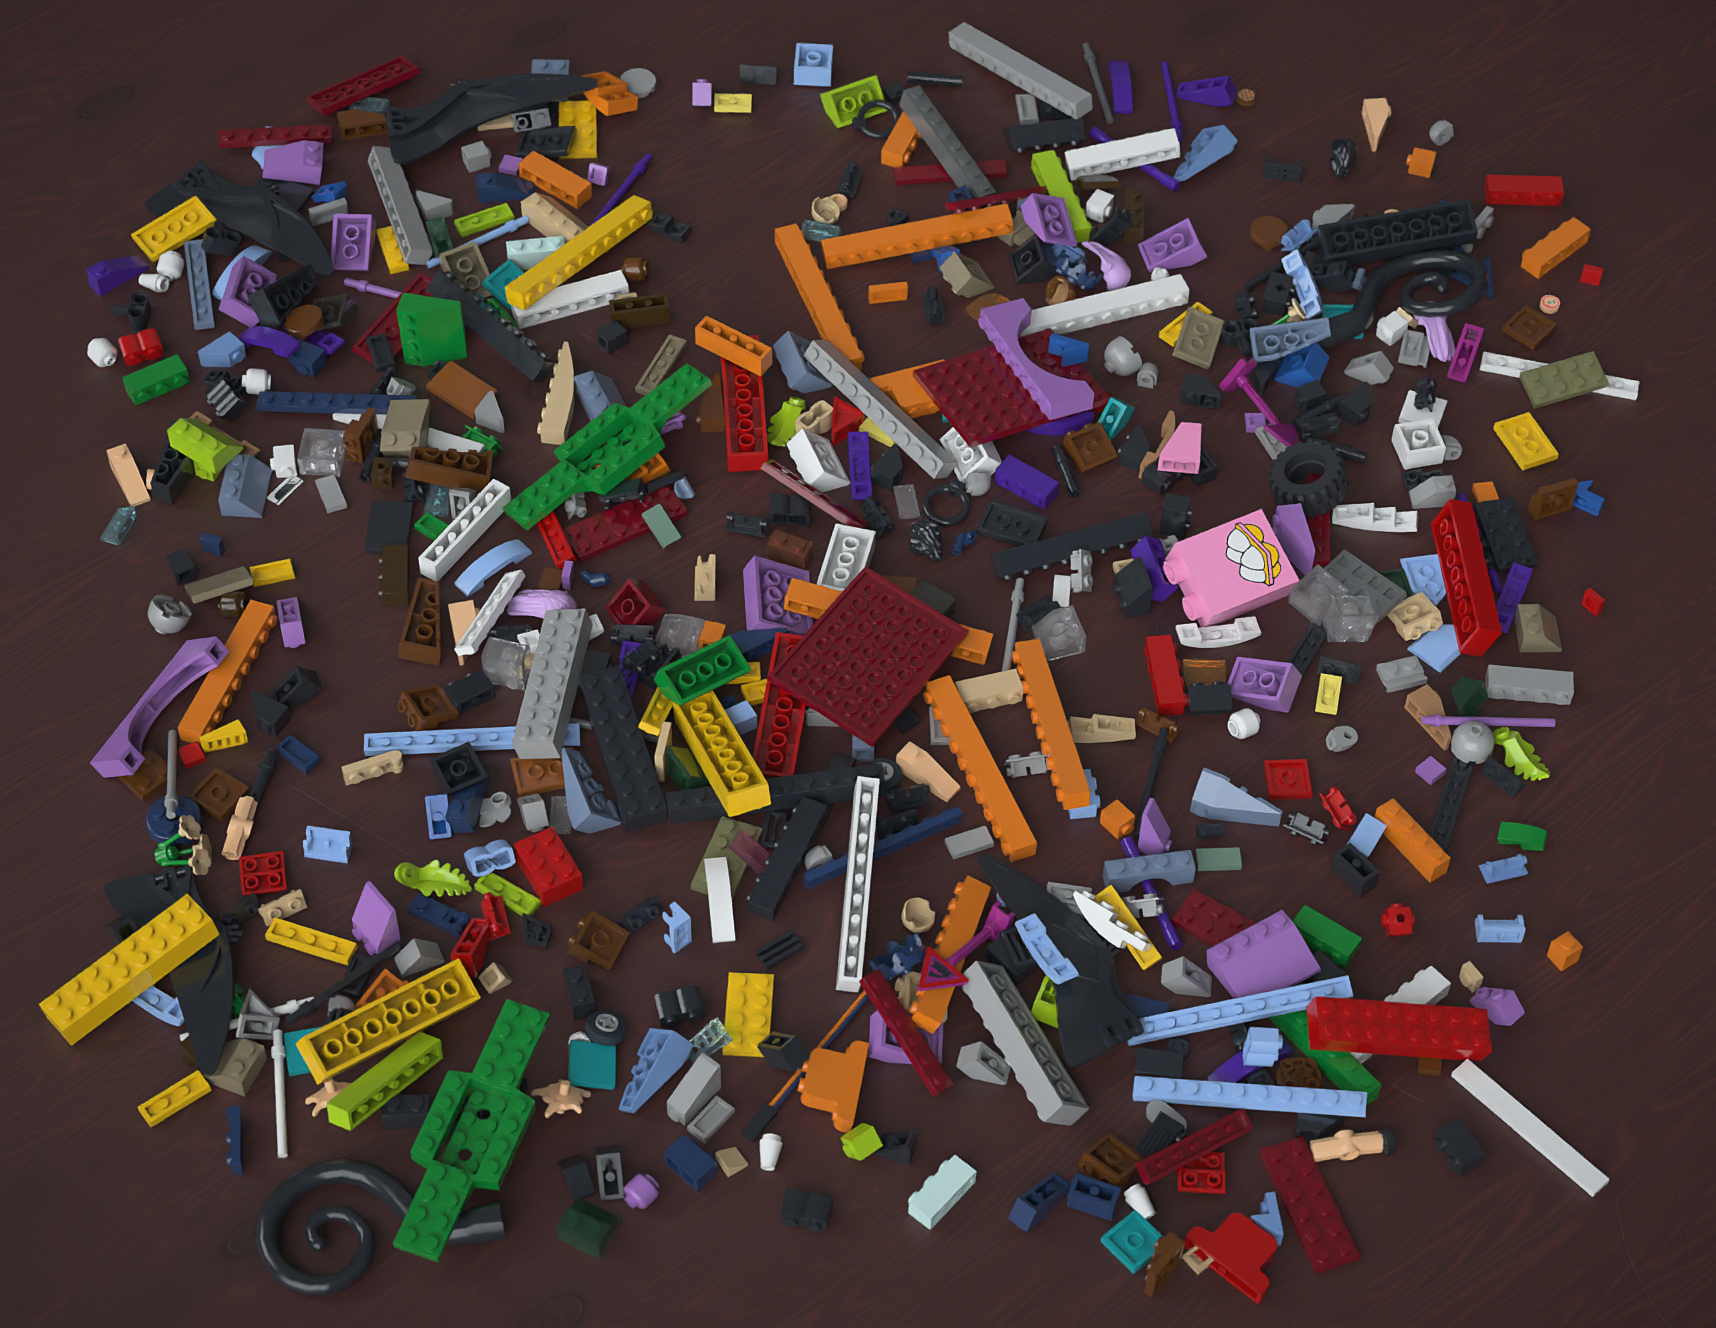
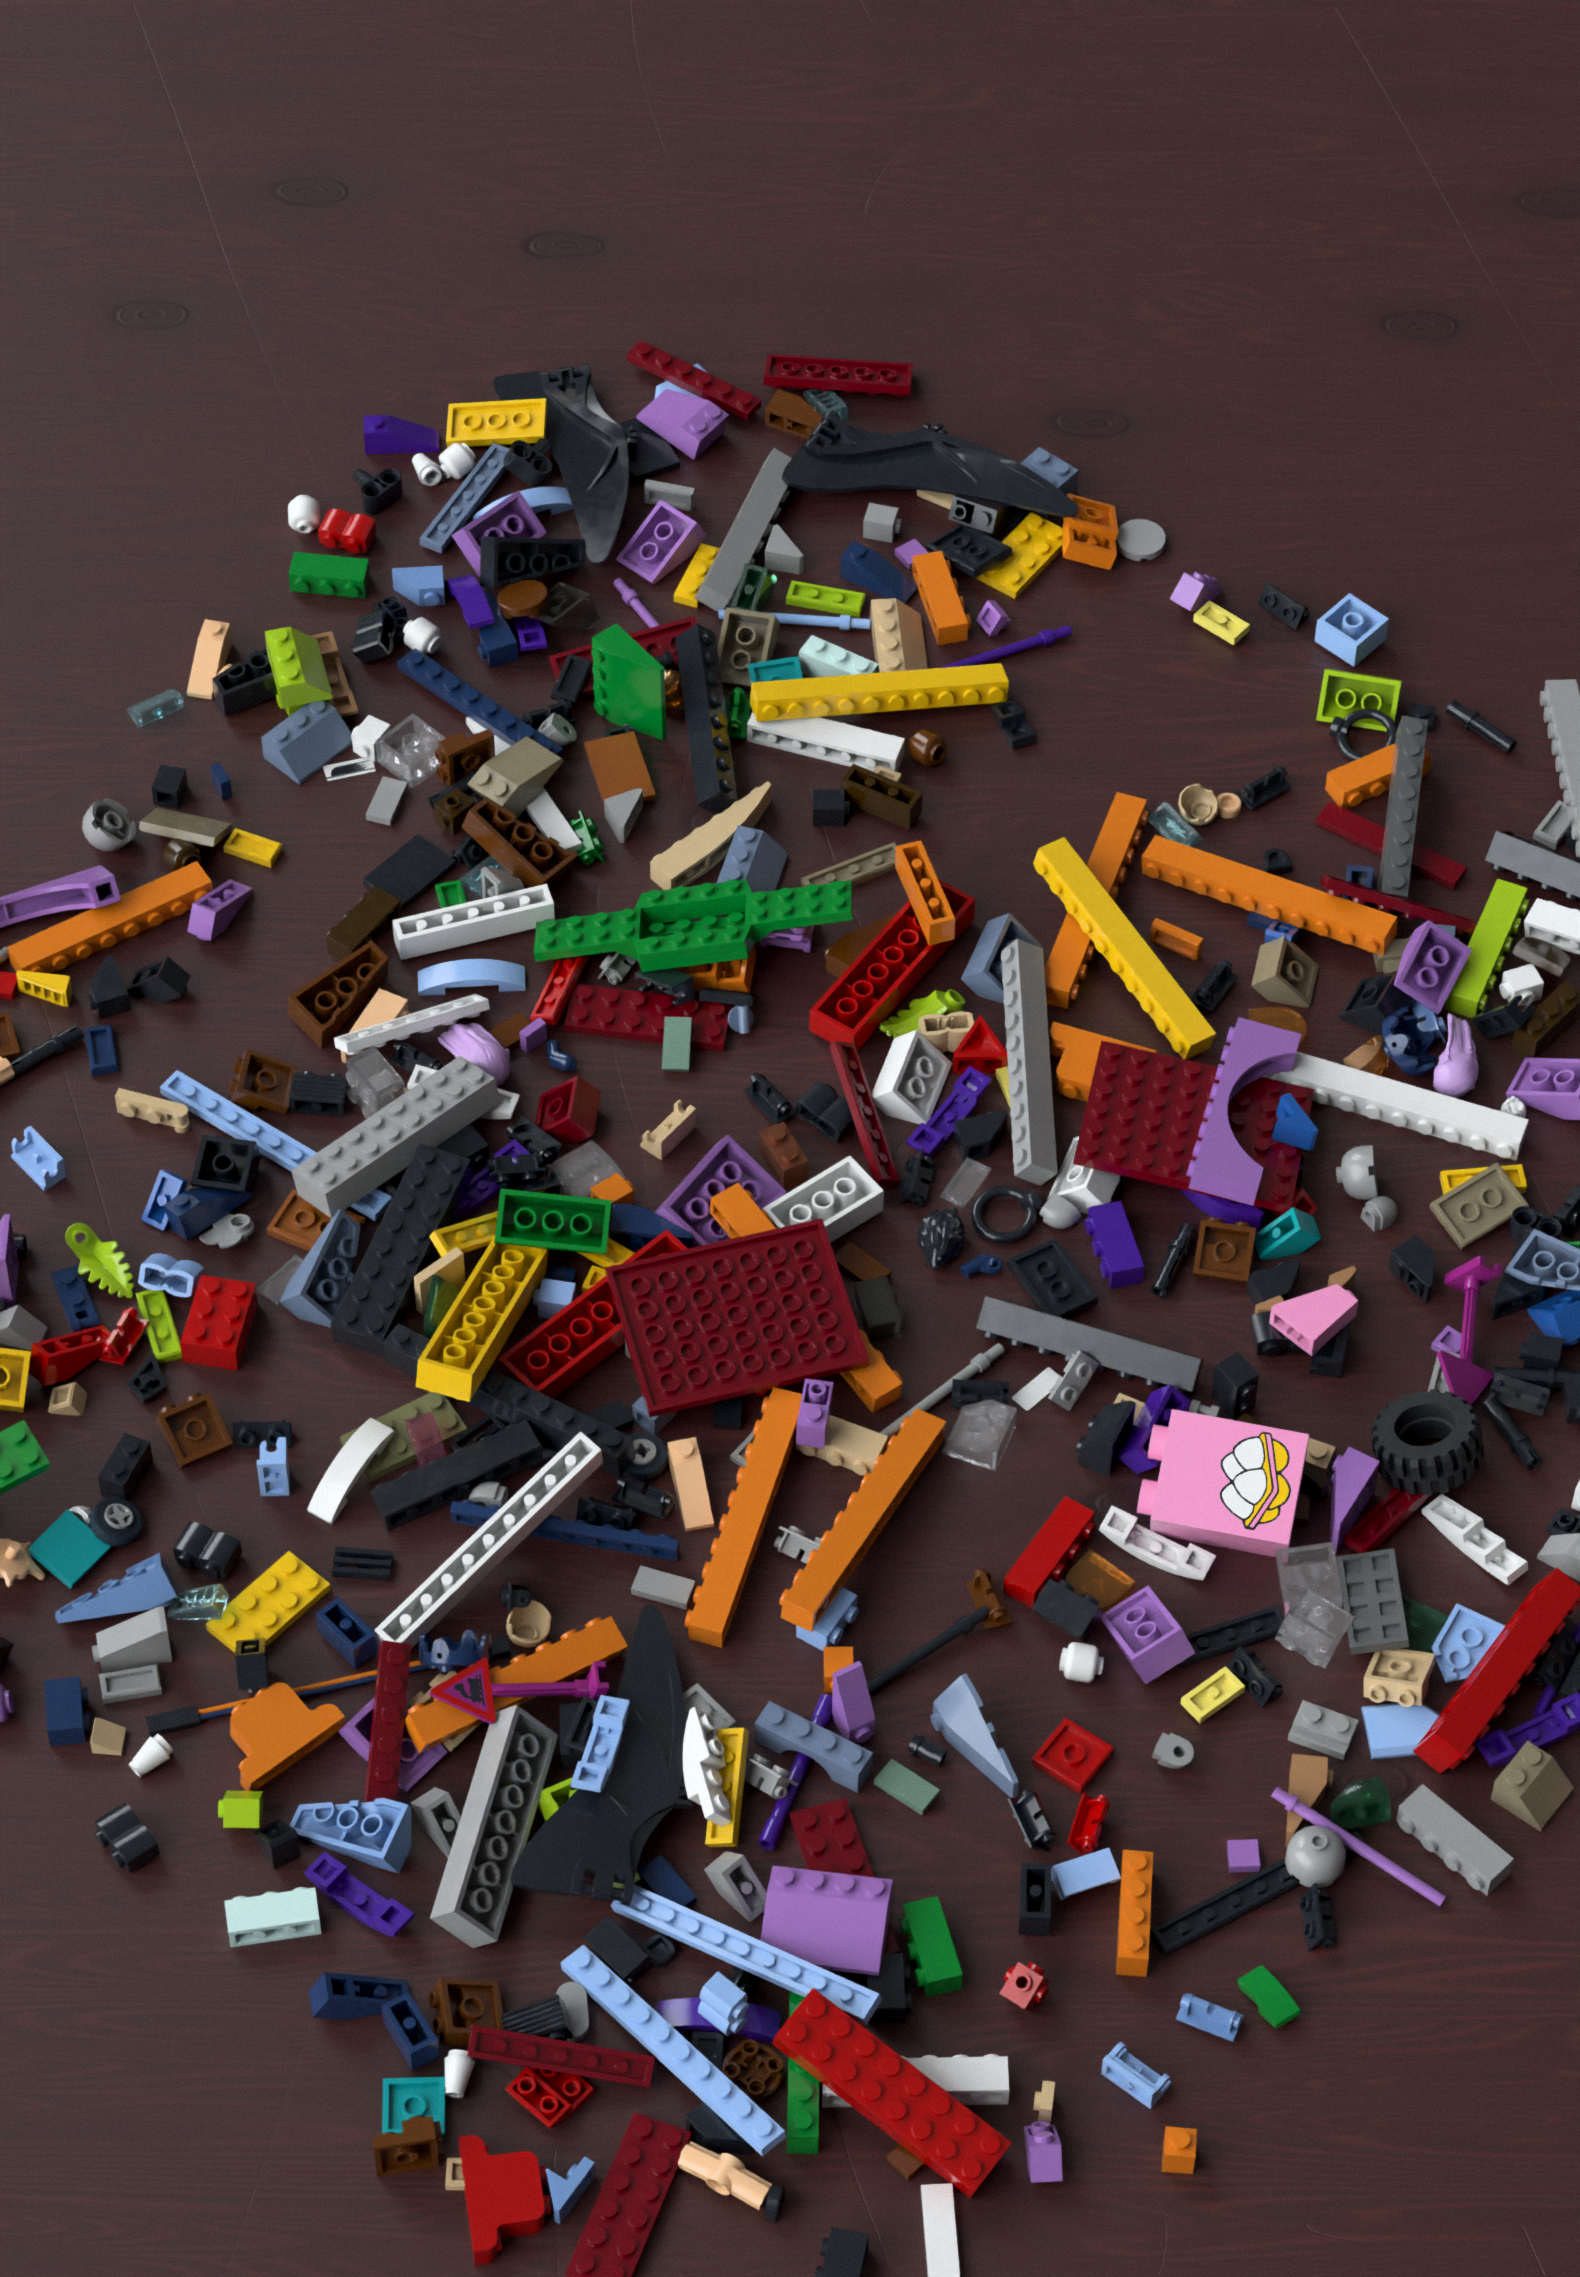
camera: 40 degrees right, 0 degrees up
blue slope [311,181,346,203] -> none
light grey slope [517,793,549,832] -> none
tan slope [1067,714,1136,743] -> none
lime plant [1493,727,1550,781] -> none
none -> medium blue wedge [289,1798,411,1874]
none -> dark purple slope [304,1851,415,1937]
none -> dark blue brick [316,1597,378,1669]
none -> black hinge [501,1578,532,1614]
none -> medium lavender slope [796,1379,833,1448]
none -> yellow brick [1033,837,1216,1060]

